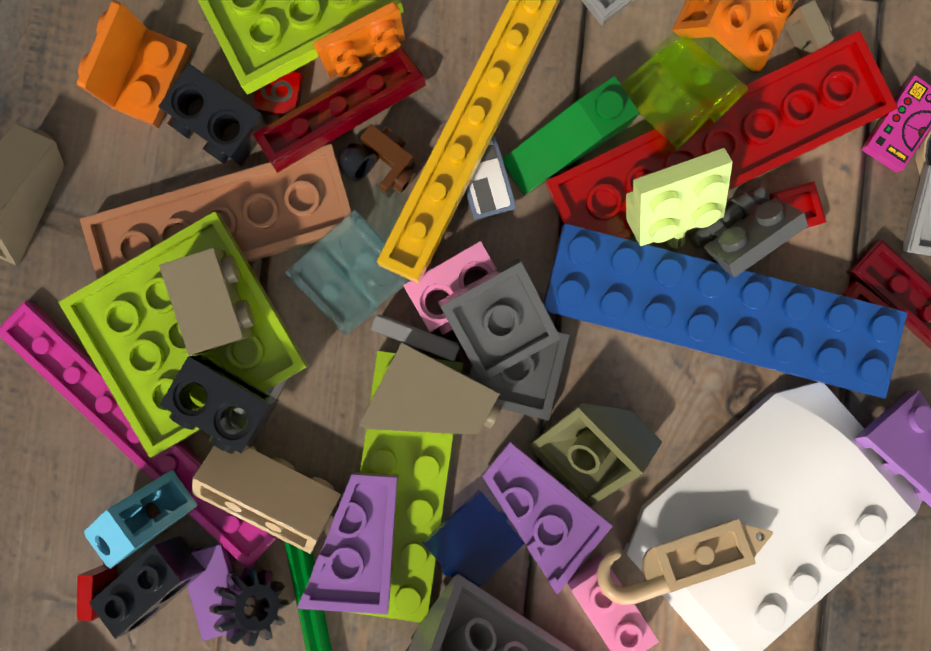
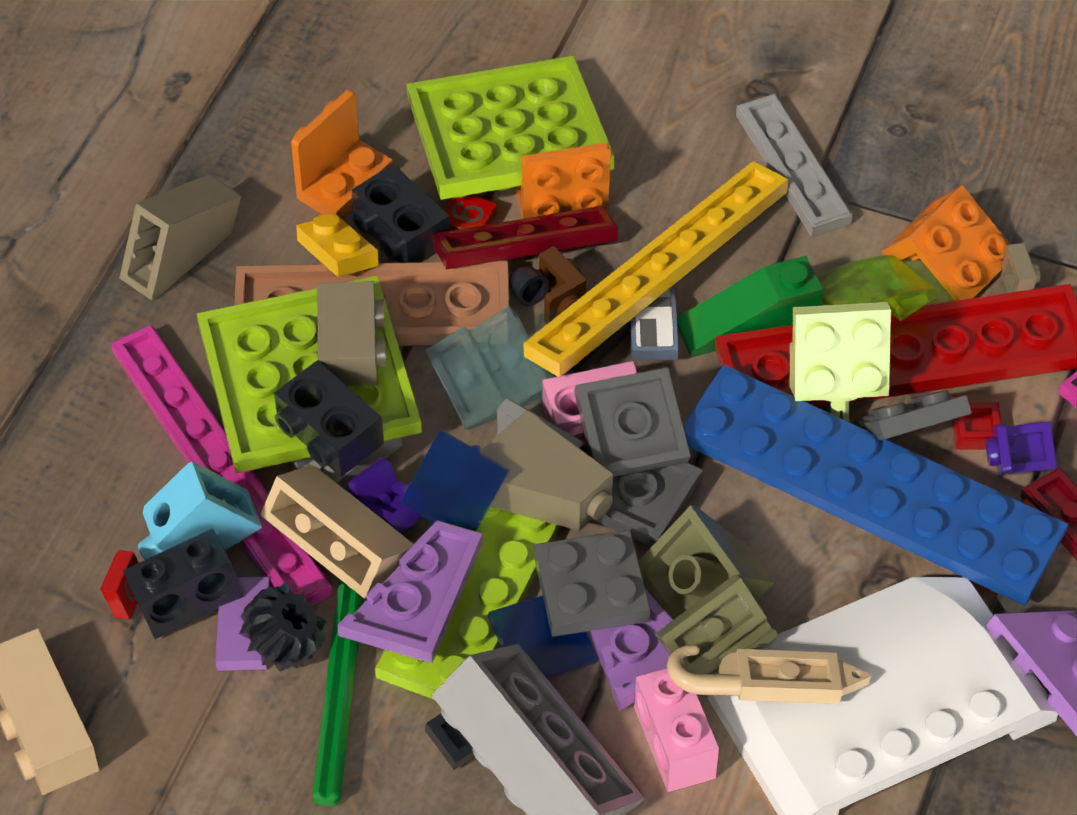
camera: 15 degrees right, 35 degrees down
none -> yellow plate [296,214,378,277]
none -> dark purple bracket [349,458,433,534]
none -> clear blue piece [400,429,510,532]
none -> dark grey plate [534,530,651,637]
none -> olive plate [655,575,779,675]
none -> dark purple bracket [985,421,1057,477]

